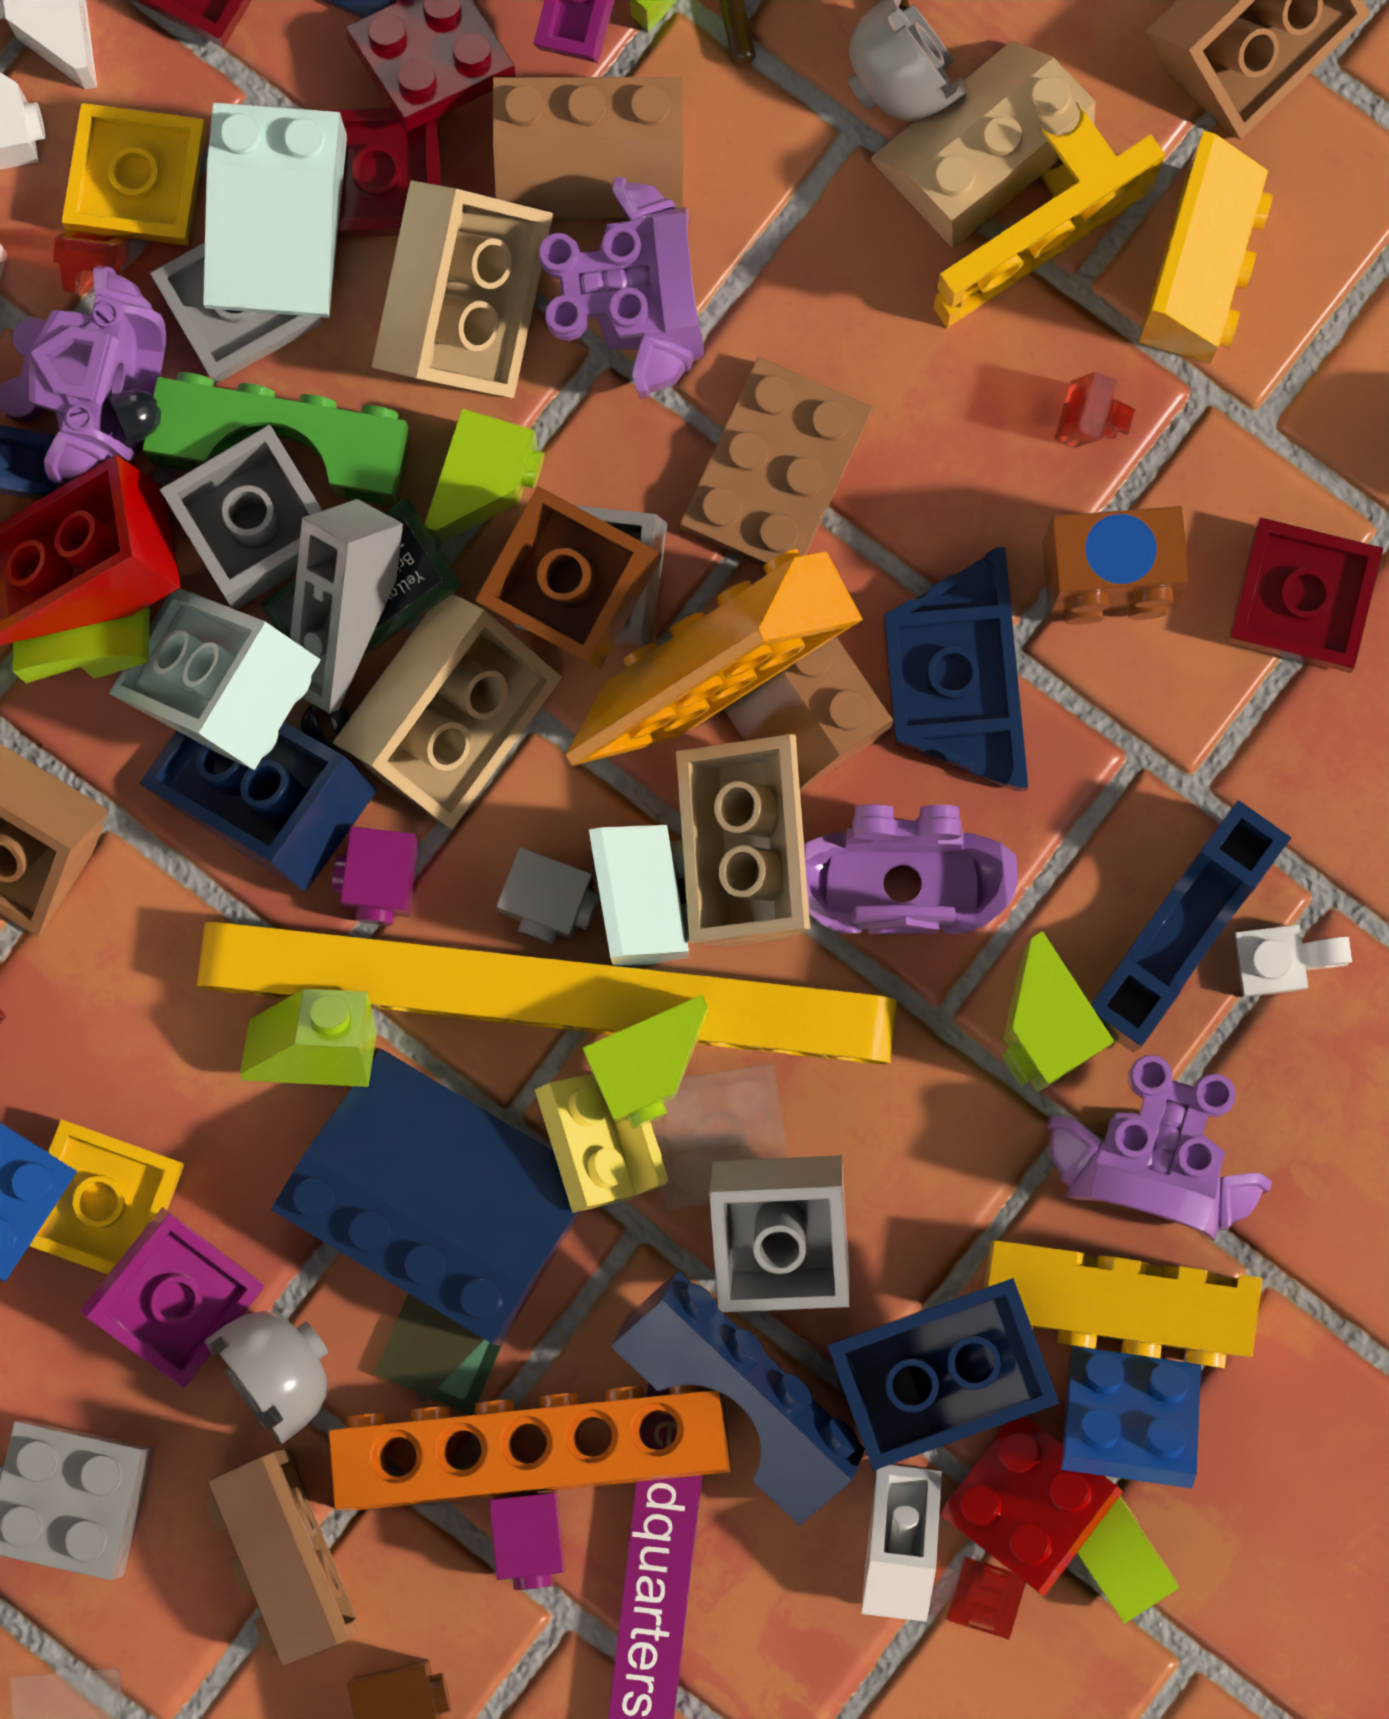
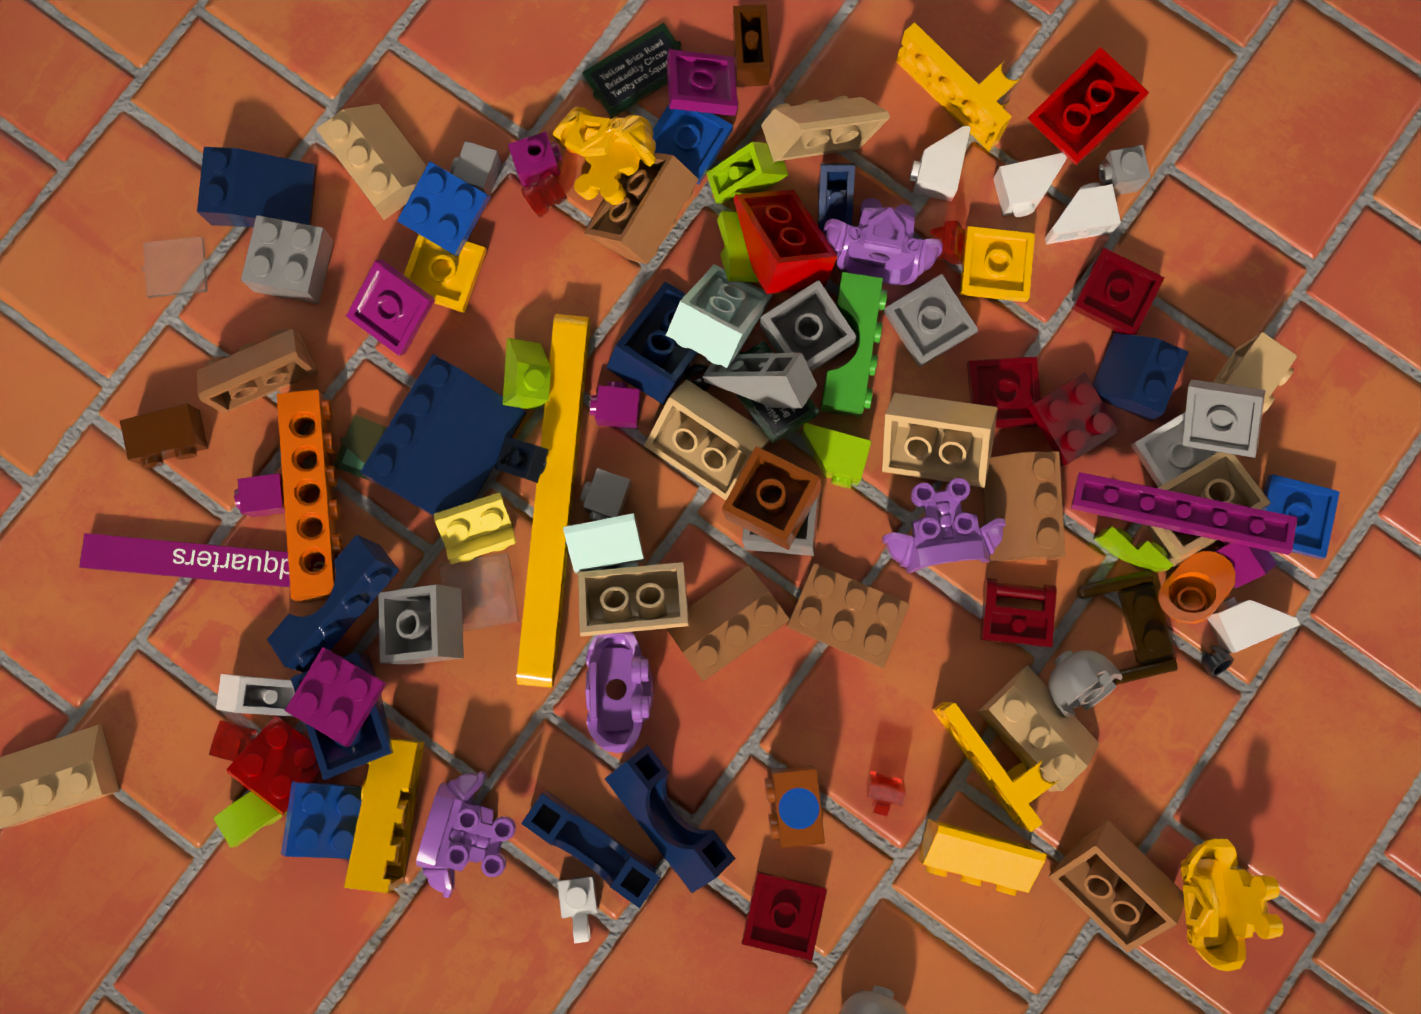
camera: 85 degrees right, 0 degrees up
black hinge [109,390,161,445] -> none
light aqua slope [203,103,347,318] -> none
light grey cylinder [205,1311,329,1444] -> none
light orange slope [565,549,863,766] -> none
lime slope [582,995,708,1129] -> none
dark blue wing [883,547,1028,792] -> none
lime slope [1001,931,1115,1093] -> none
none -> magenta plate [284,647,387,747]
none -> black plate [495,436,549,483]
none -> dark blue arch [604,744,736,893]
none -> dark red plate [980,578,1057,648]

